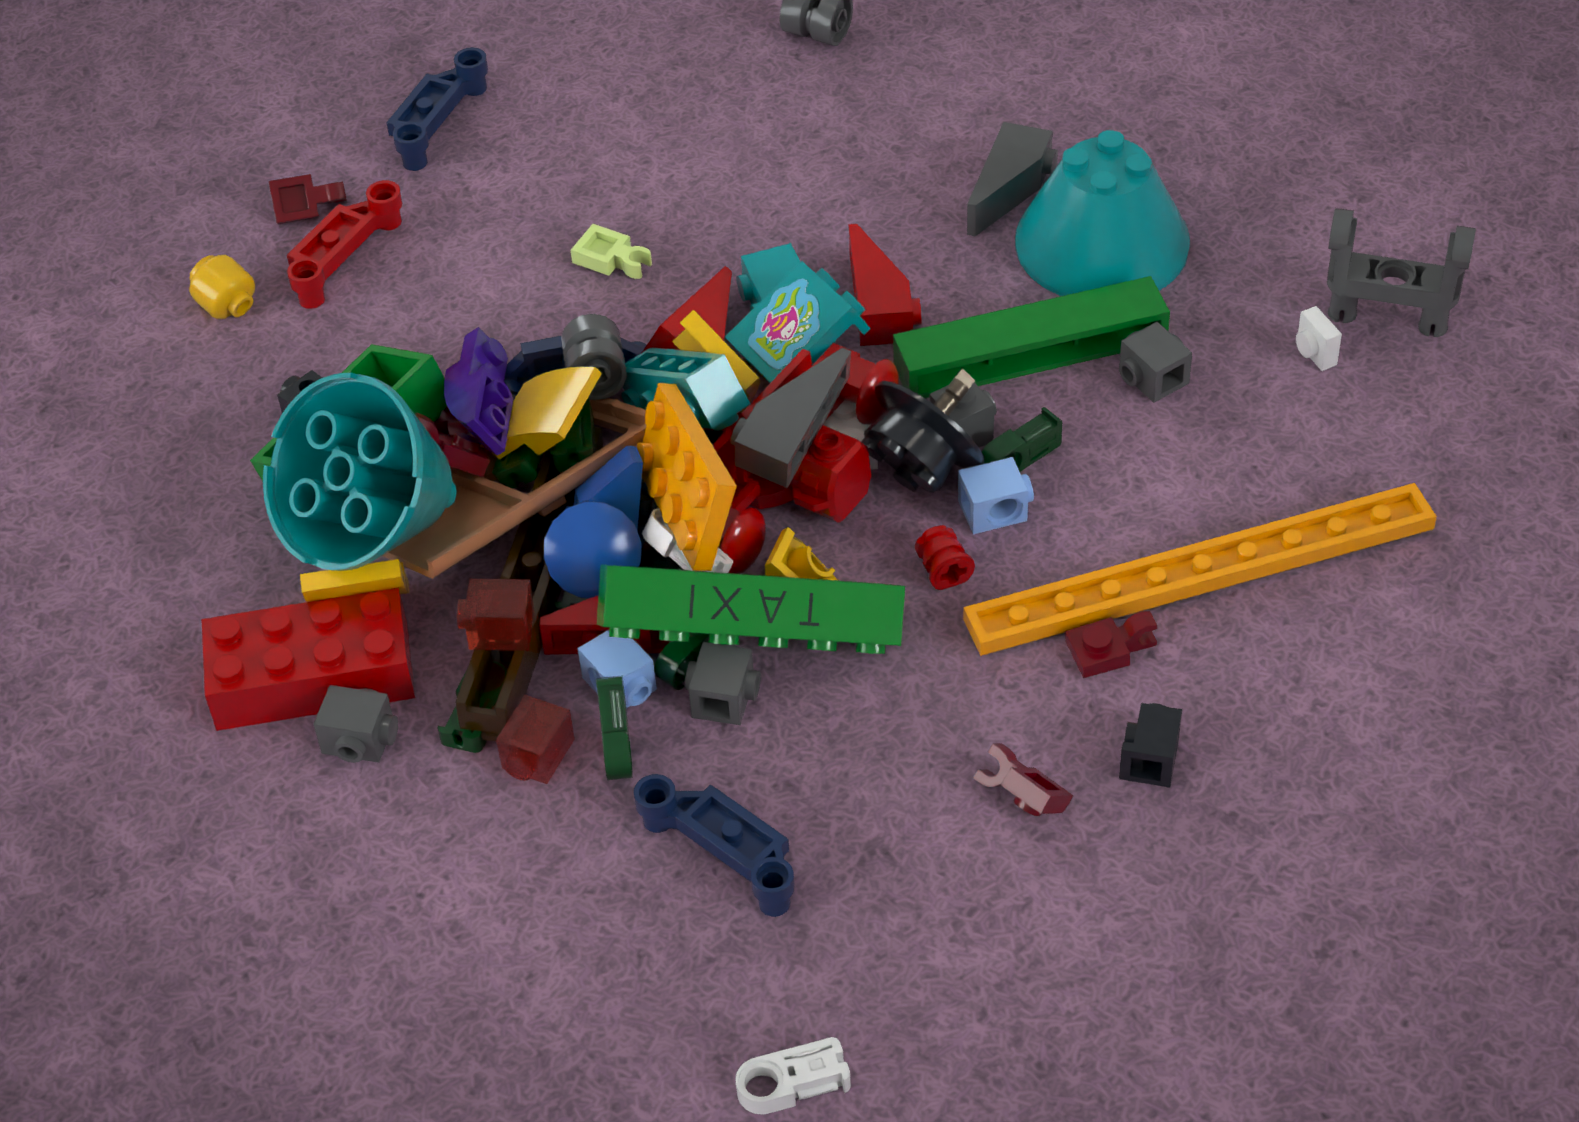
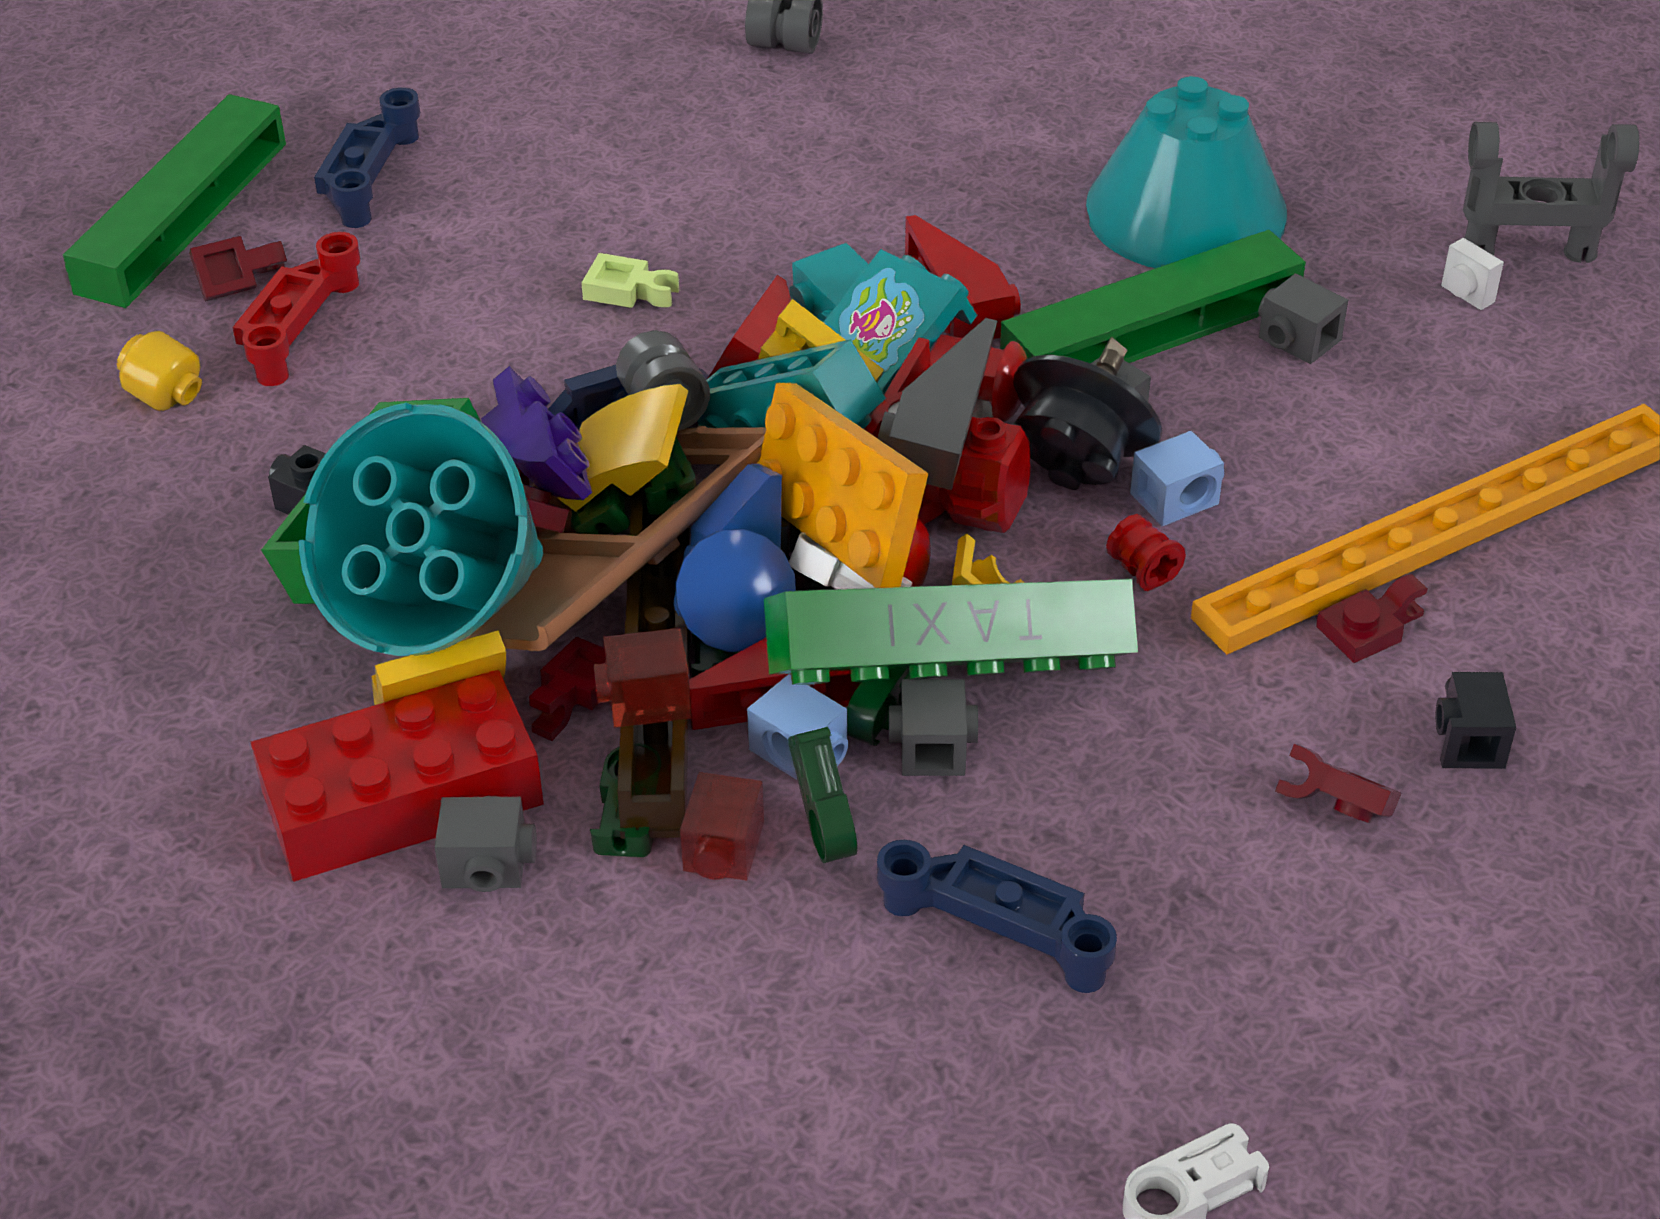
camera: 15 degrees left, 5 degrees down
dark grey slope [967,122,1058,236] -> none
dark green piece [981,407,1062,472] -> none
none -> green brick [63,94,286,308]
none -> dark red plate [529,636,624,741]

